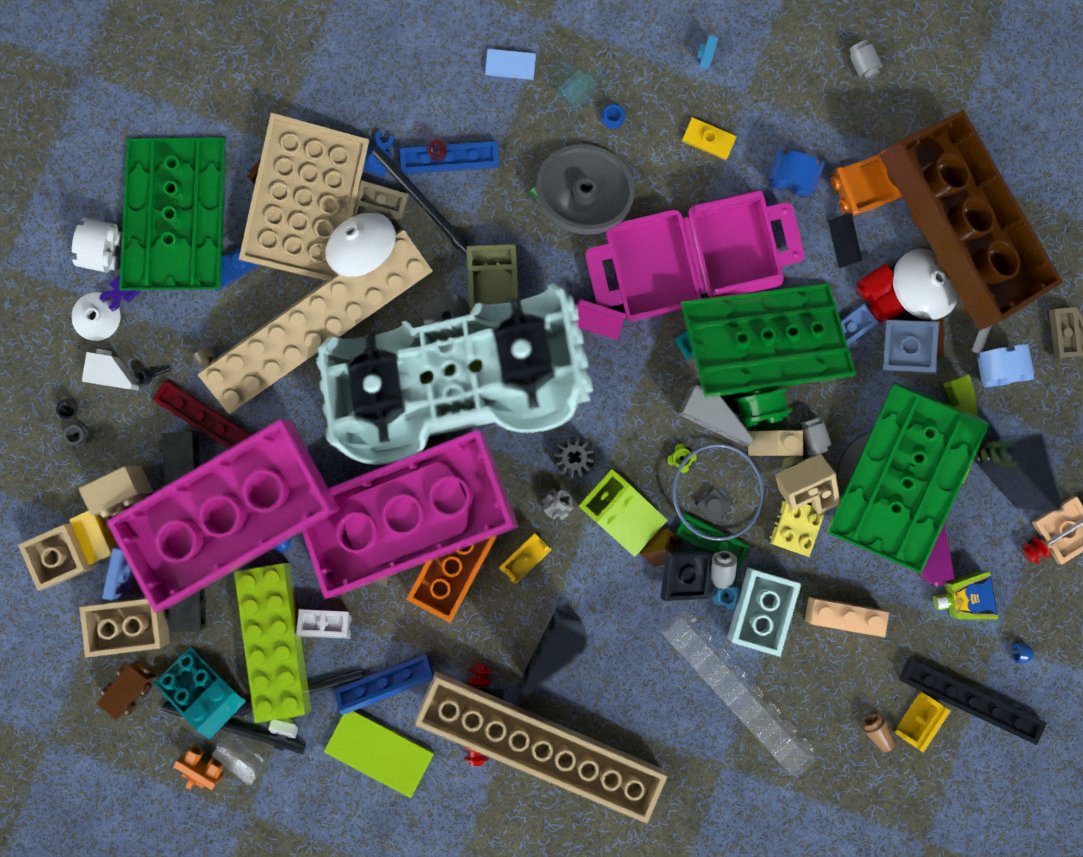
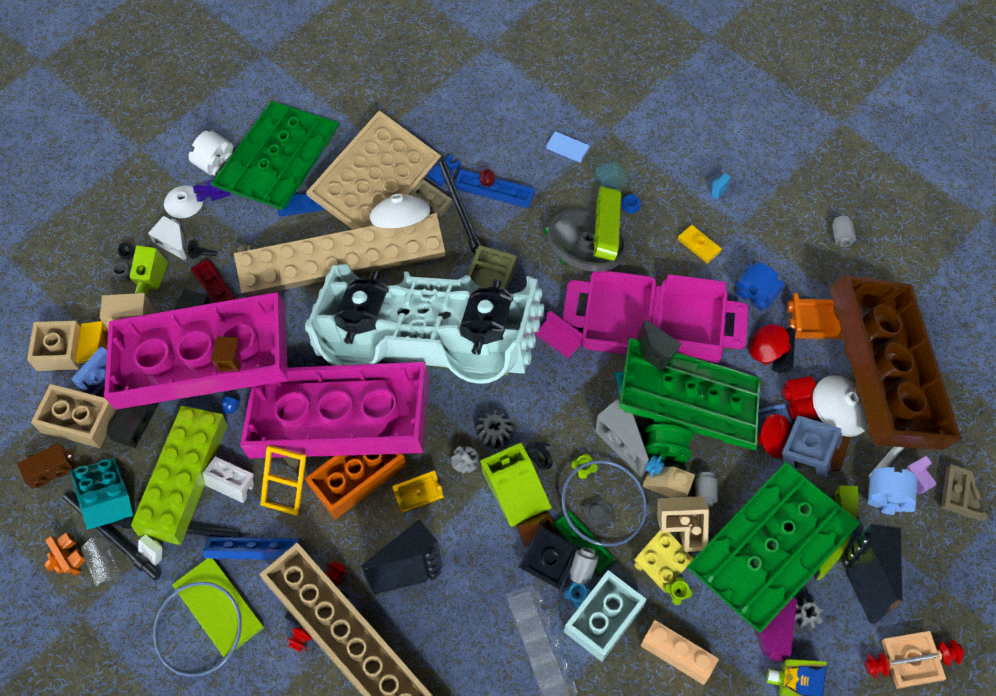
camera: 25 degrees right, 25 degrees down
none -> lime torso [130,245,168,296]
none -> sand blue piece [153,582,242,677]
none -> reddish brown panel [210,336,241,372]
none -> yellow window [260,445,306,516]
none -> black piece [525,441,553,470]
none -> lime beam [593,186,621,261]
none -> pearl dark grey slope [637,319,681,372]
none -> dark azure plate [645,455,665,477]
none -> lime plate [665,577,692,605]
none -> red dish [749,324,791,365]
none -> red dish [757,414,792,458]
none -> light grey gear [795,599,824,630]
none -> lavender panel [905,456,936,495]

